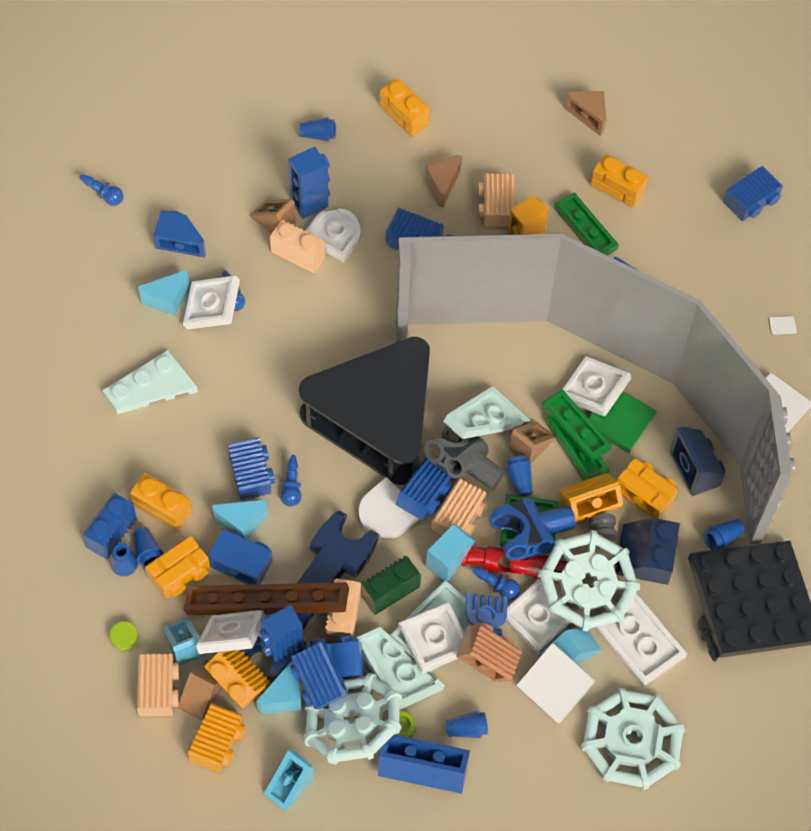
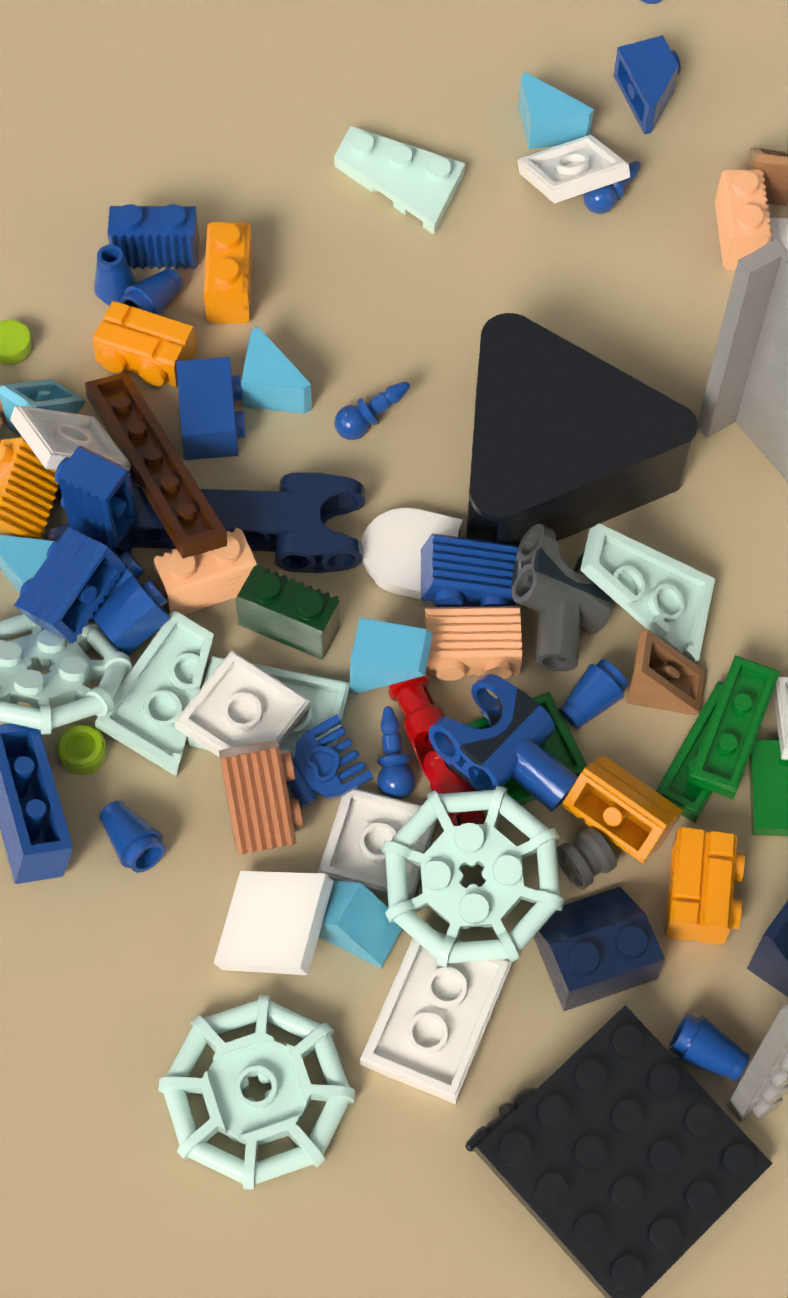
camera: 60 degrees right, 0 degrees up
blue brick [228,437,275,501] -> none

